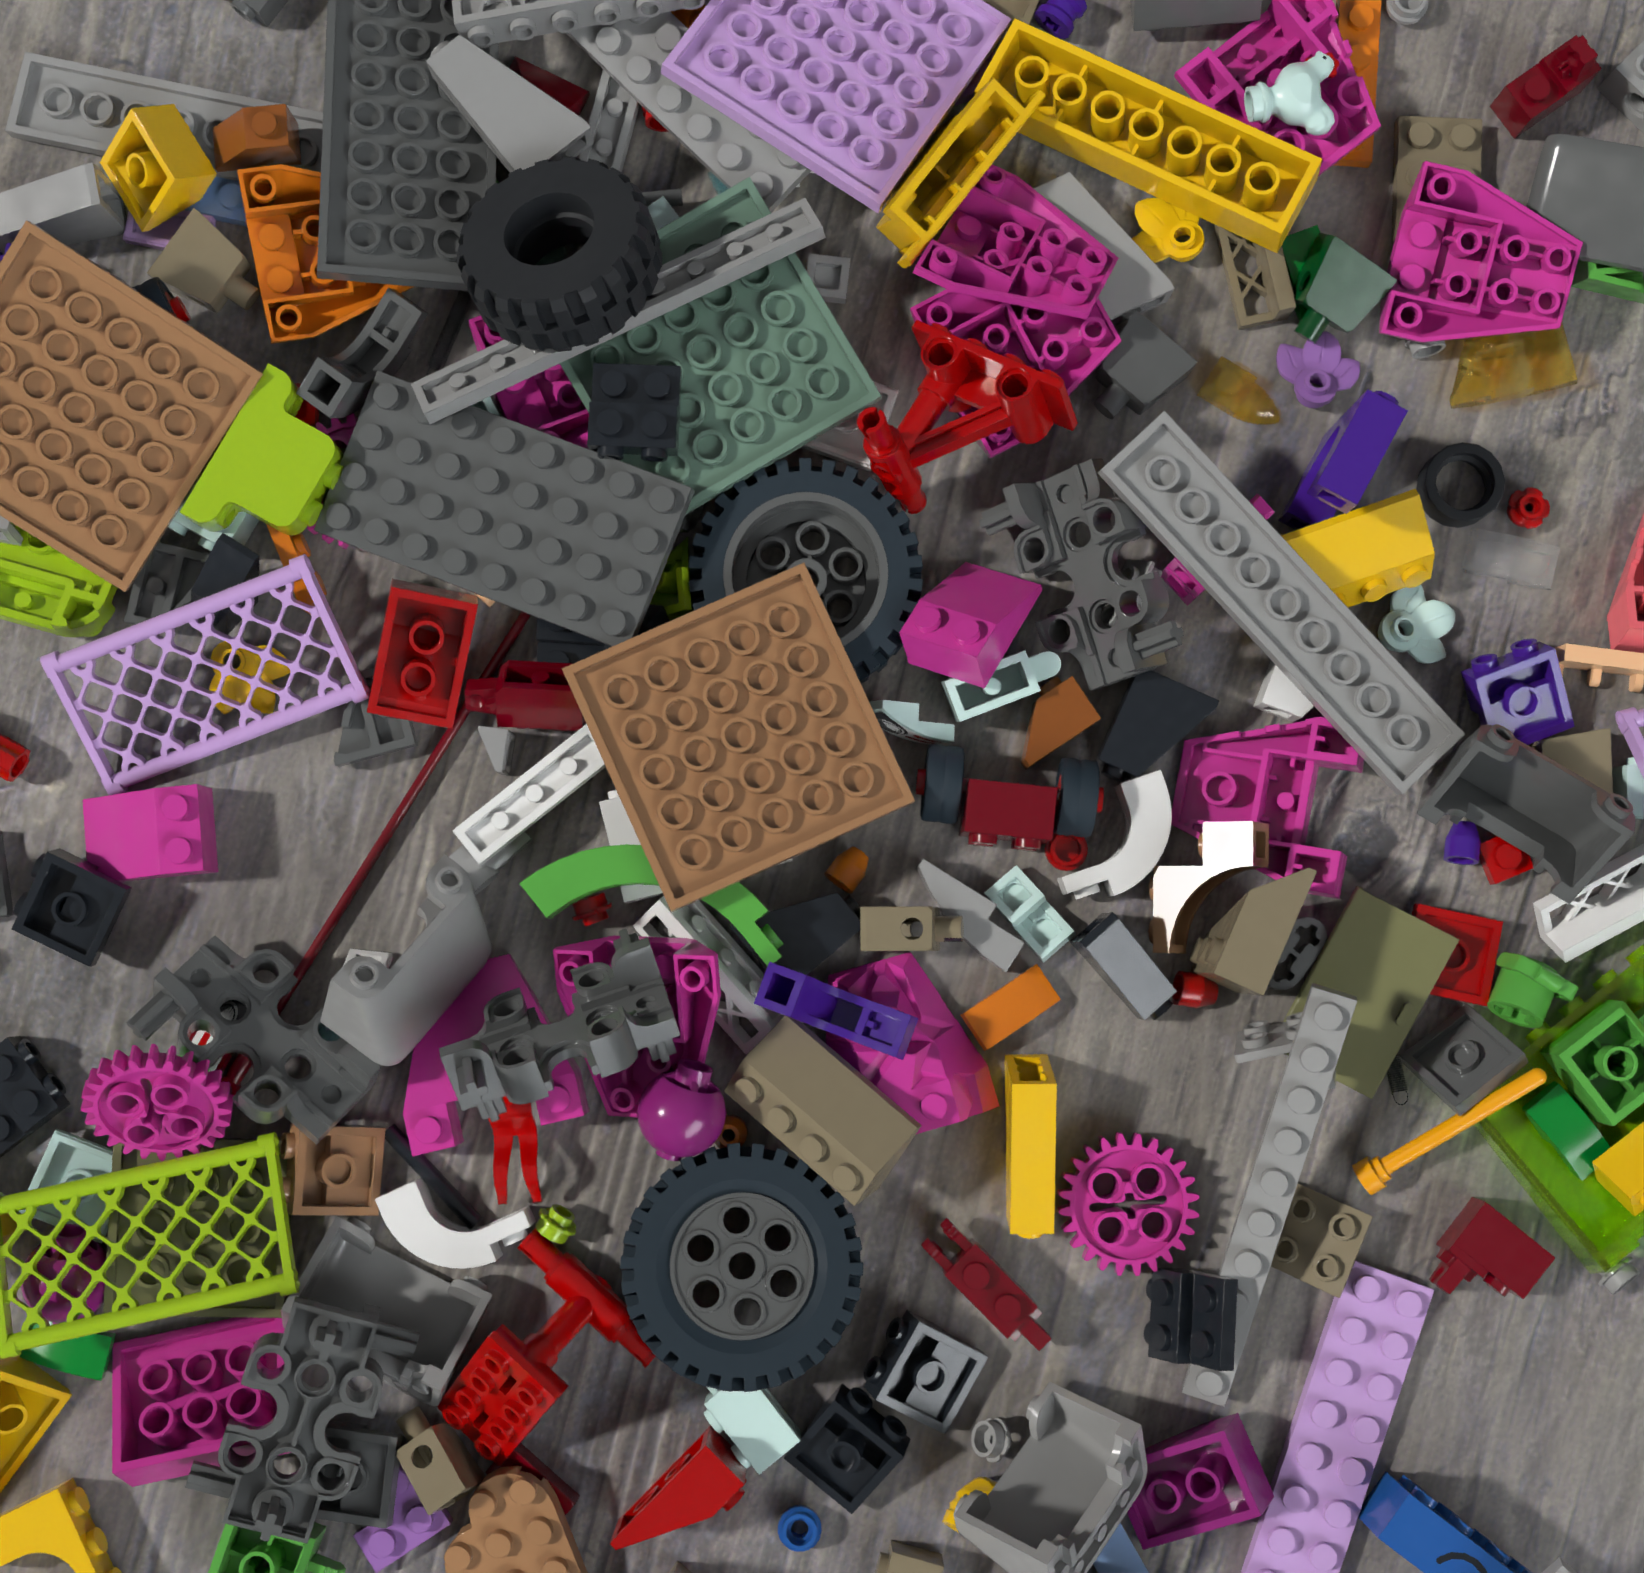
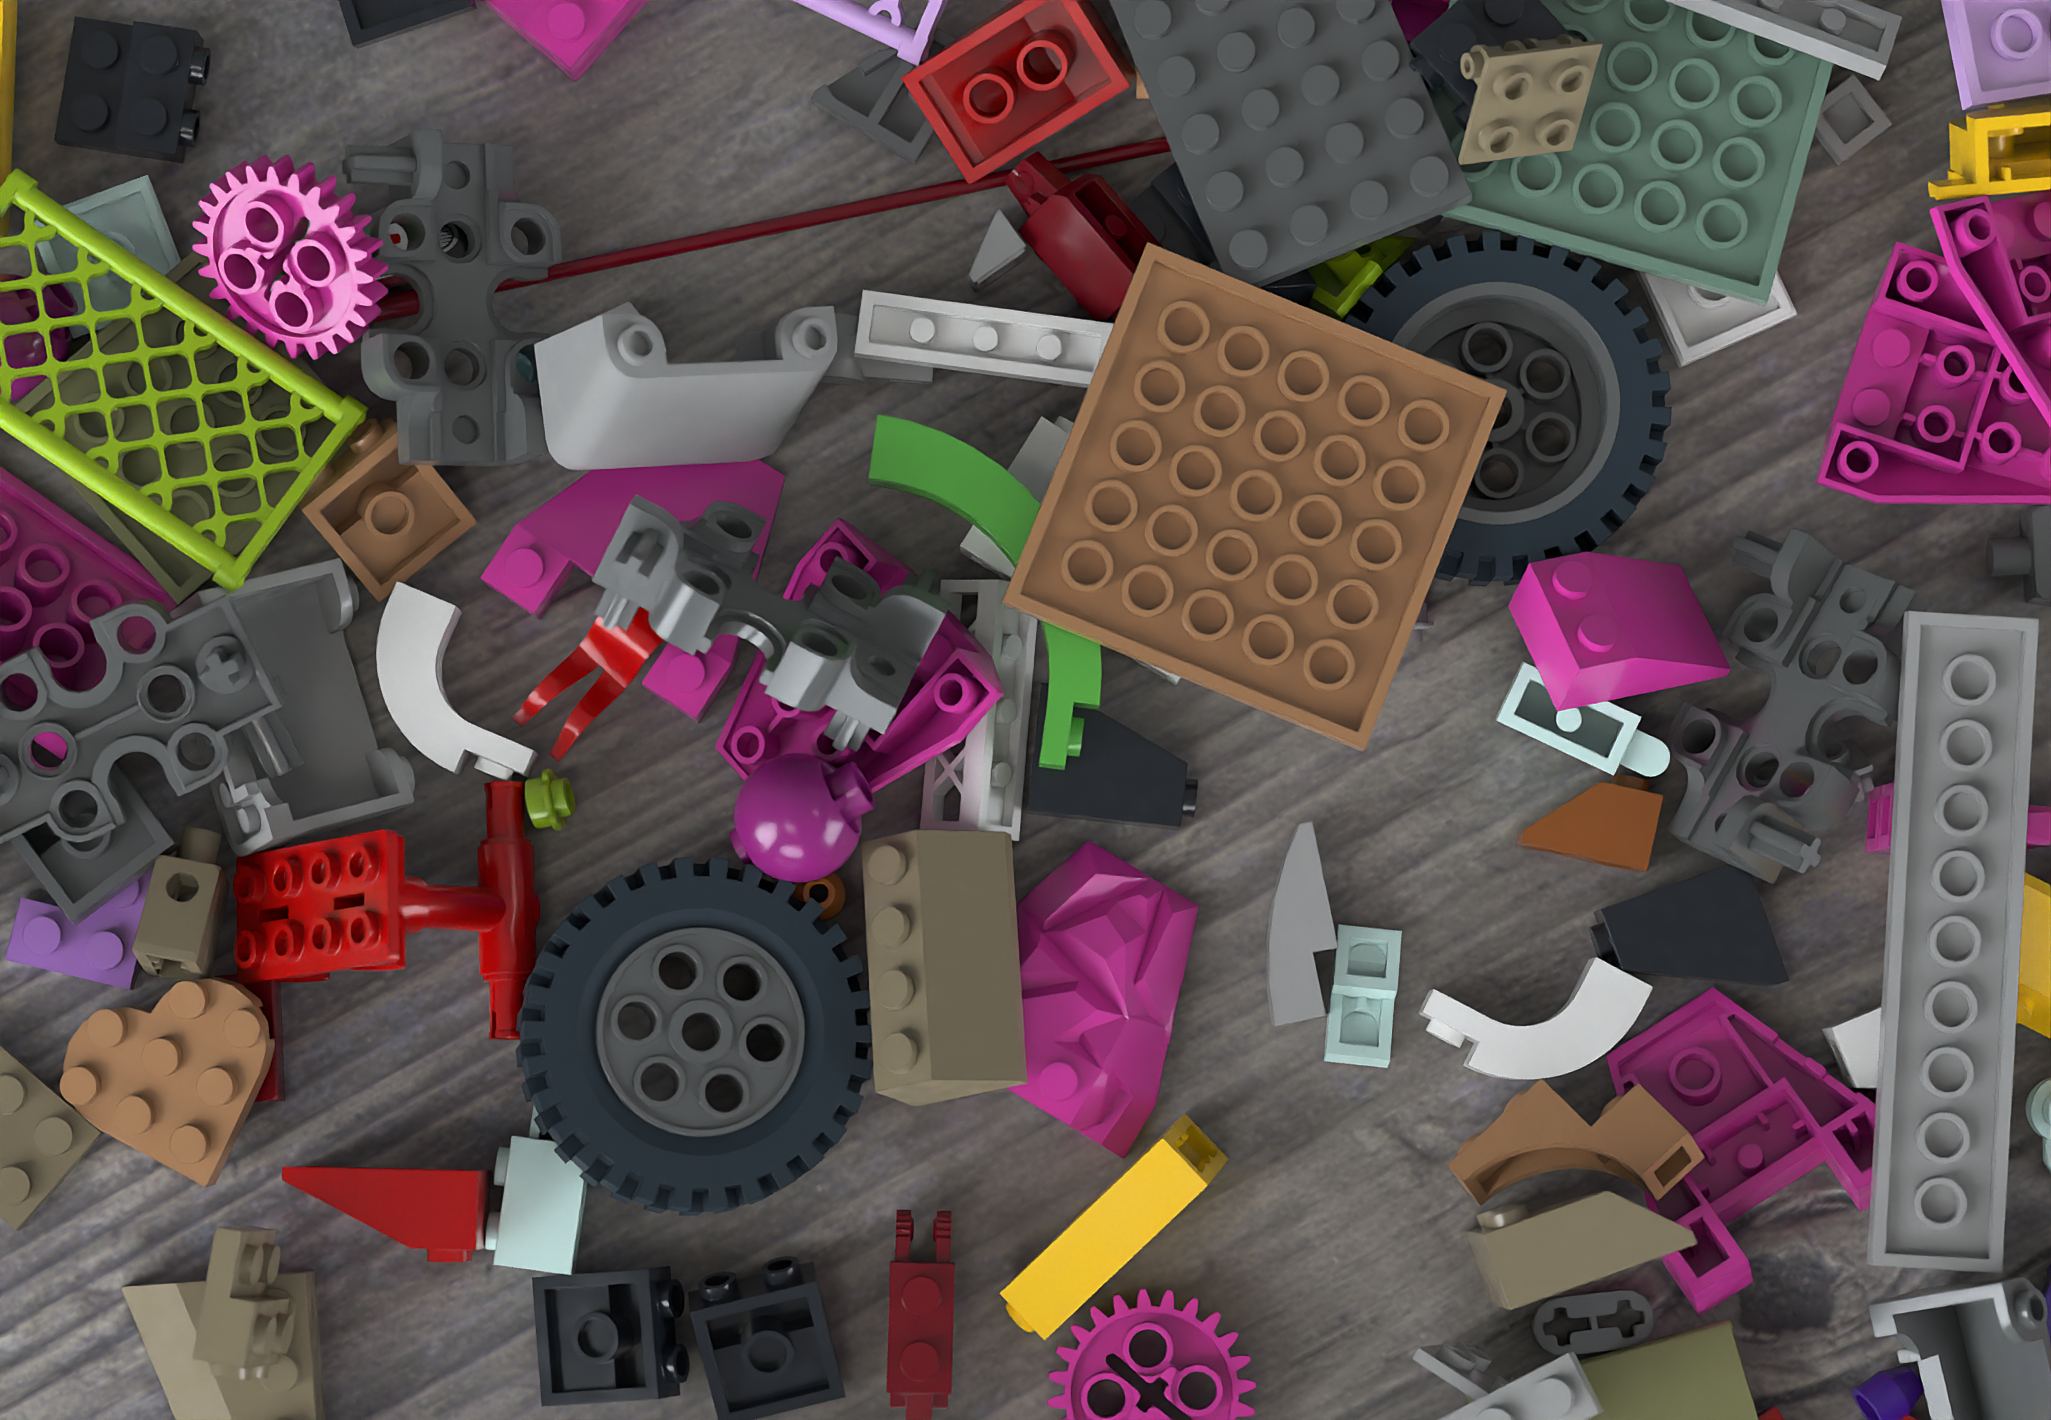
camera: 40 degrees right, 0 degrees up
black bar [385,1123,483,1230] -> none
red plate [572,892,612,926] -> none
dark purple arch [754,961,919,1060] -> none
blue plate [778,1505,822,1552] -> none
orange hose [824,846,869,894] -> none
red plate [857,320,1078,514] -> none
dark tan torso [860,906,964,951] -> none
light aqua slope [869,700,955,744] -> none
brick [915,744,1104,851] -> none
orange slope [960,964,1061,1051] -> none
red plate [1044,832,1088,871] -> none
slope [1070,912,1177,1020] -> none
red hose [1172,971,1218,1008] -> none
none -> dark tan hinge [1458,34,1602,165]

